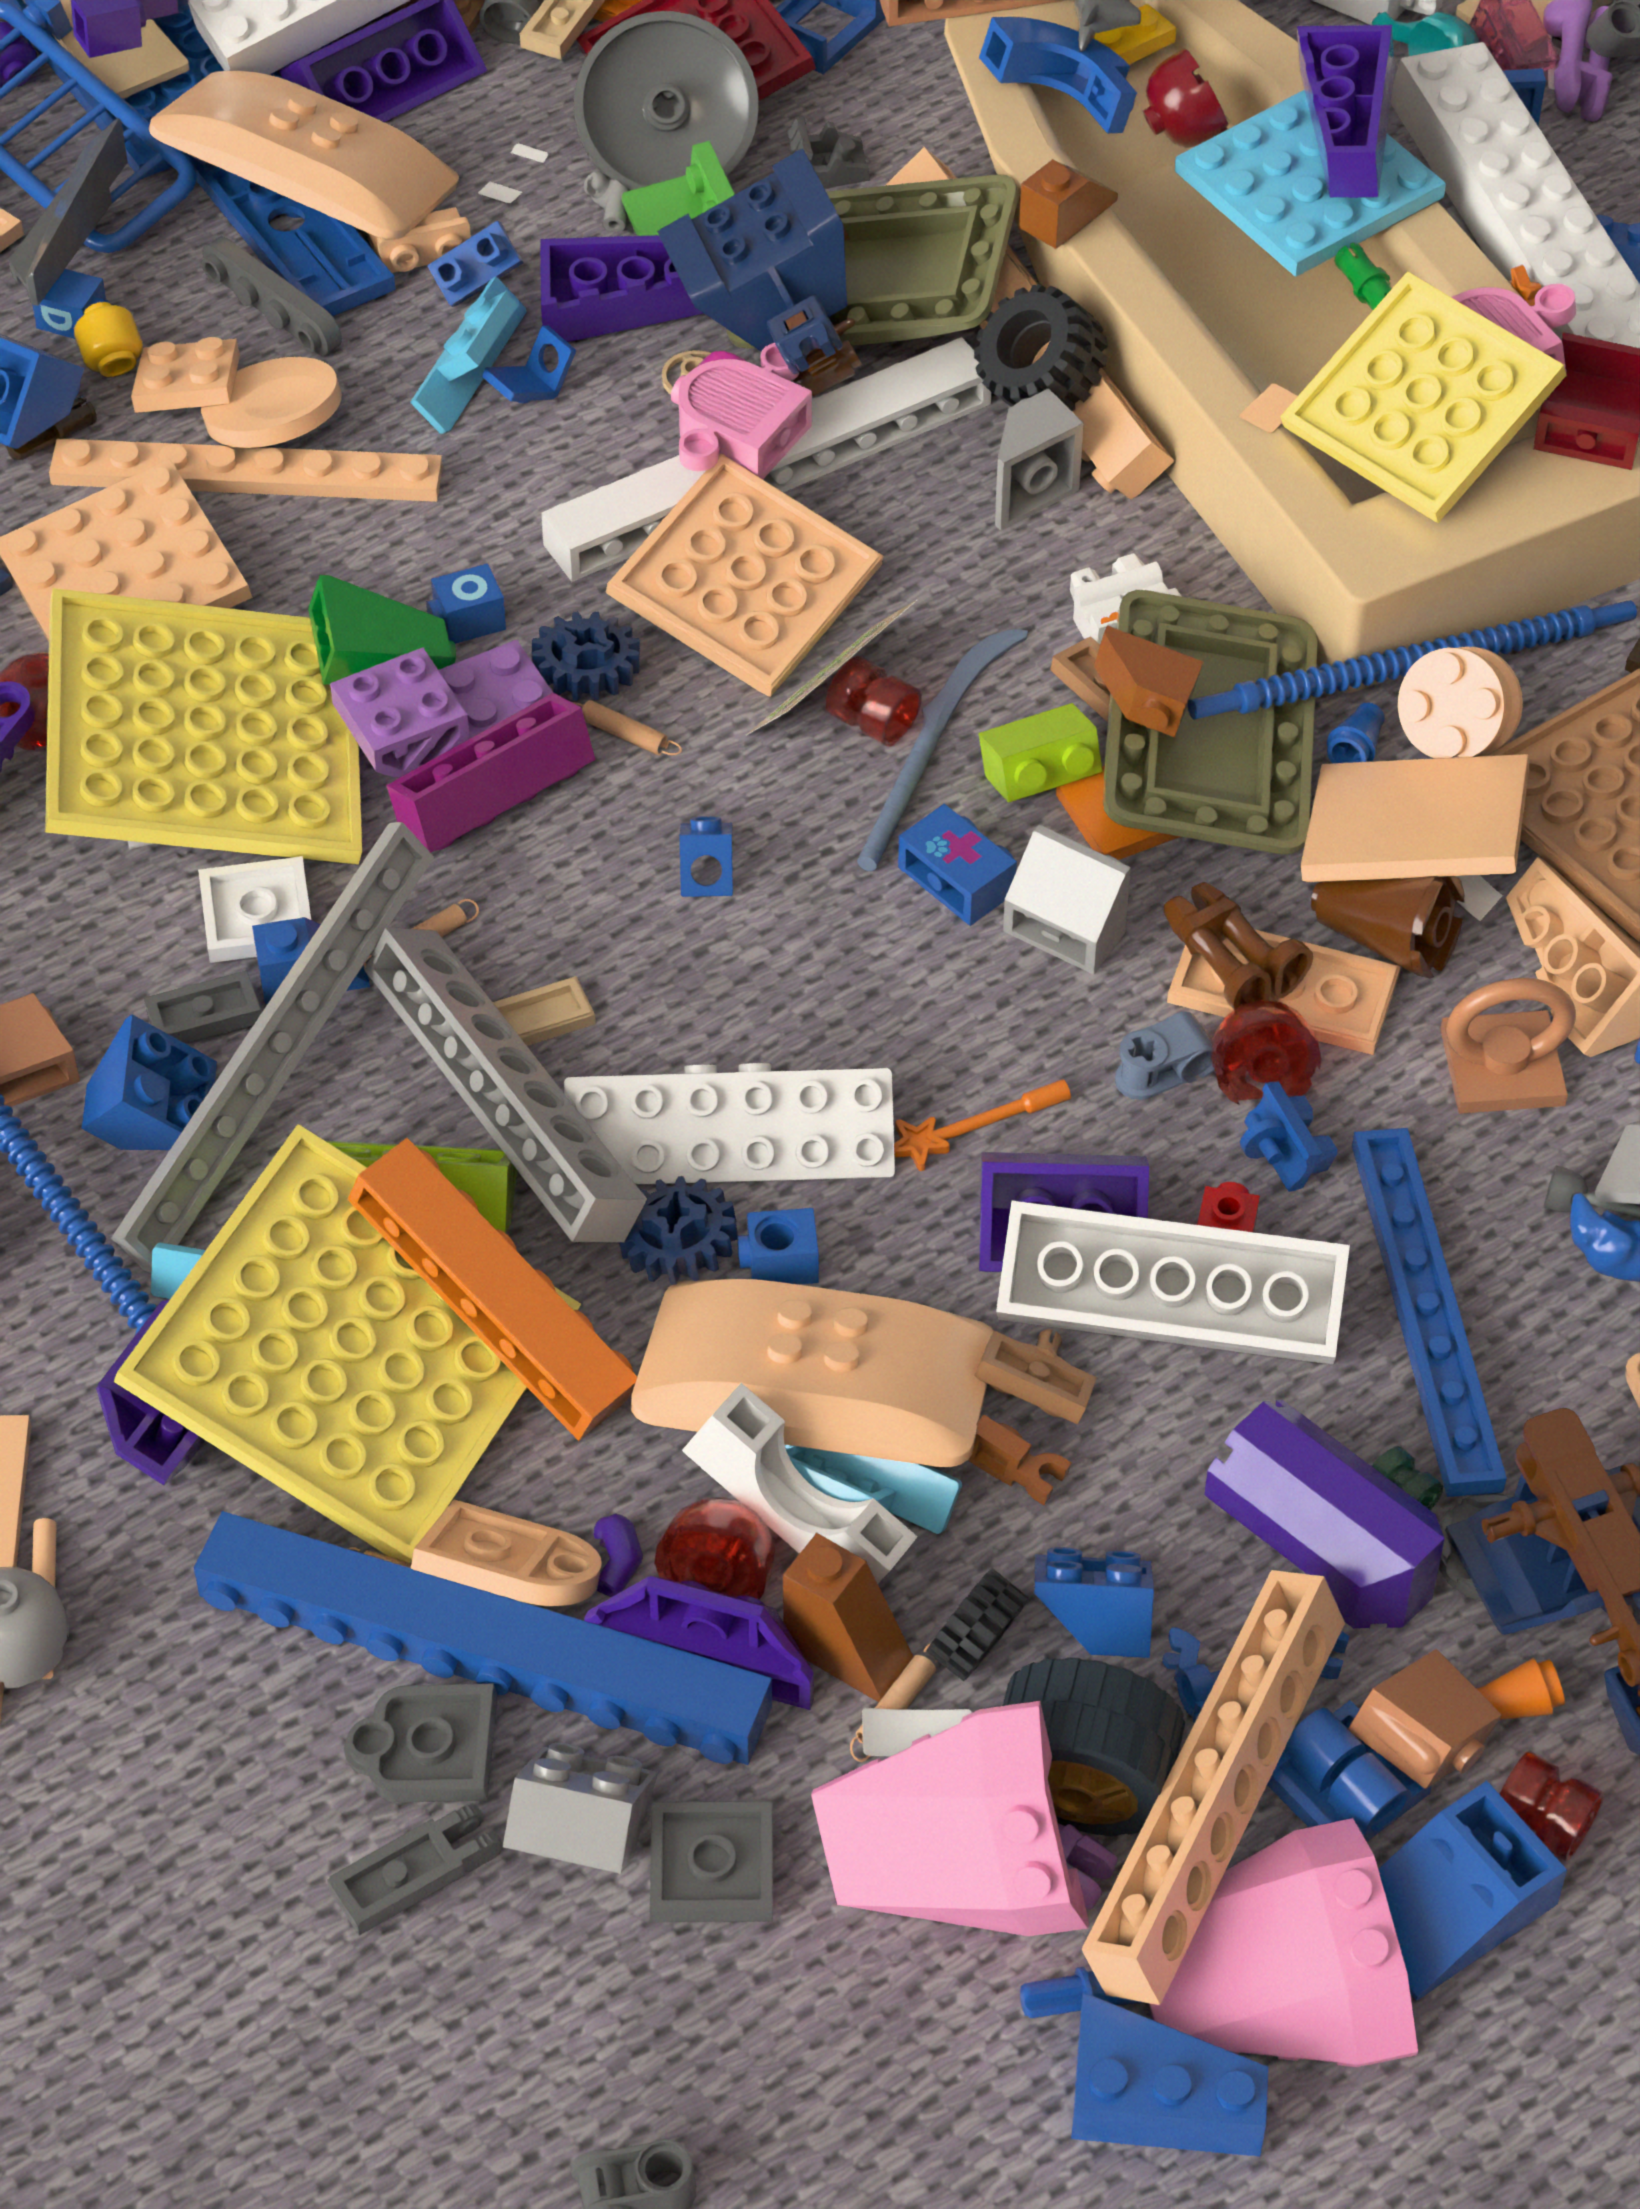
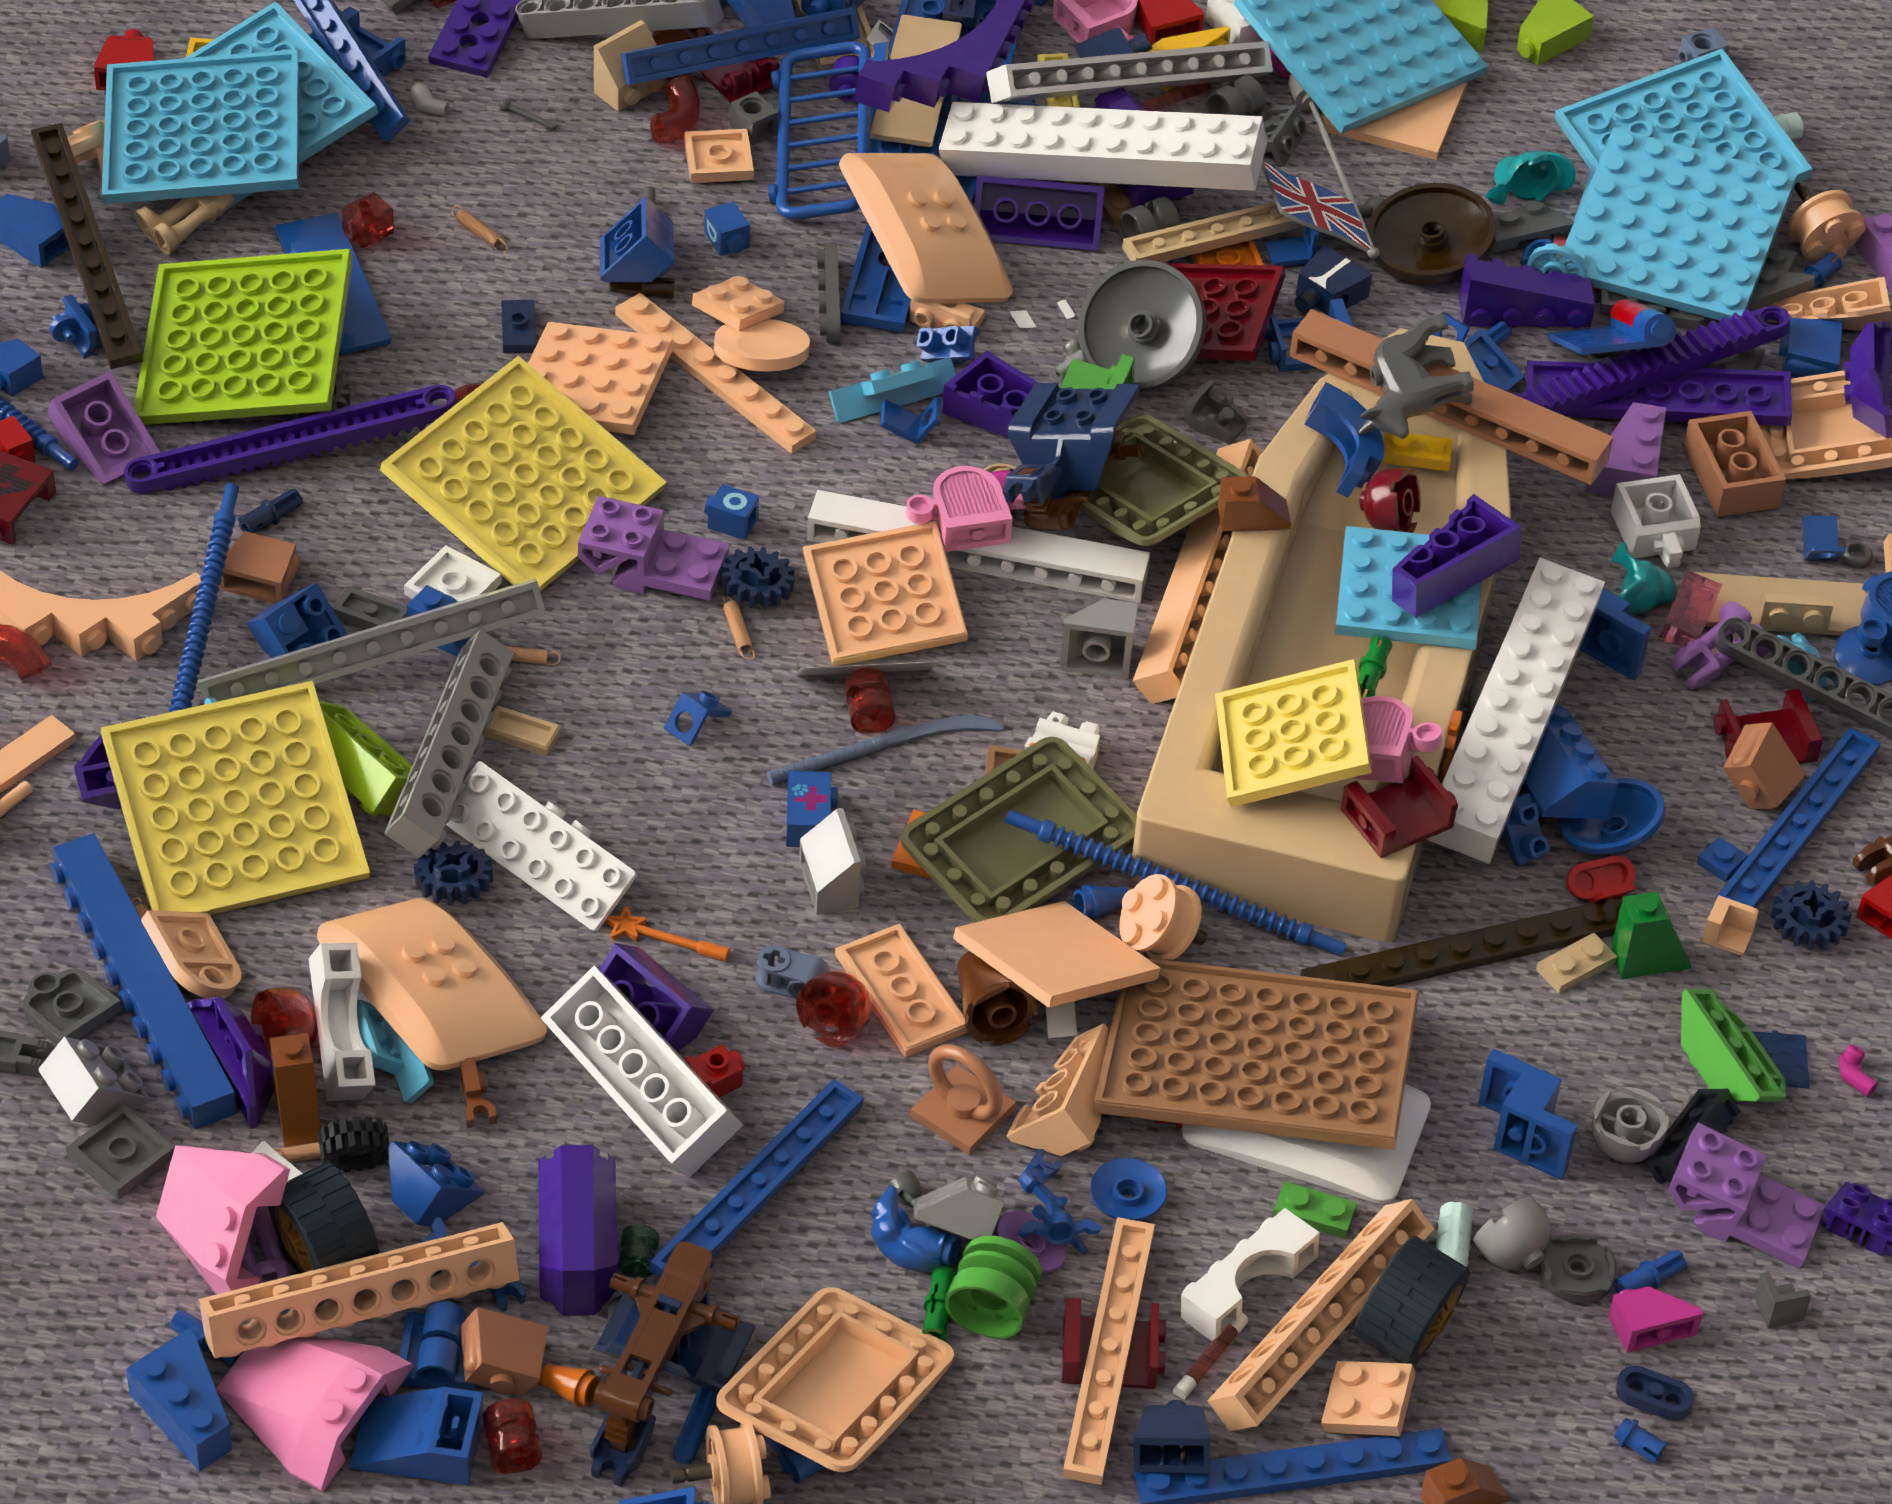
camera: 40 degrees right, 5 degrees down
dark grey wedge [9,118,128,306] -> none
yellow head [74,302,143,377] -> none
green slope [308,575,456,685] -> none
orange brick [348,1138,637,1441] -> none
magenta brick [386,693,596,853] -> none
dark purple arm [594,1514,643,1597] -> none
blue brick [737,1208,819,1285] -> none
black tyre [974,284,1108,411] -> none
medium nougat plate [975,1329,1097,1425] -> none
lime brick [978,703,1103,803] -> none
dark orange slope [1094,625,1204,737] -> none
reddish brown piece [1163,882,1313,1014] -> none
light nougat sticker [1240,383,1298,433] -> none
blue hips [1240,1081,1338,1192] -> none

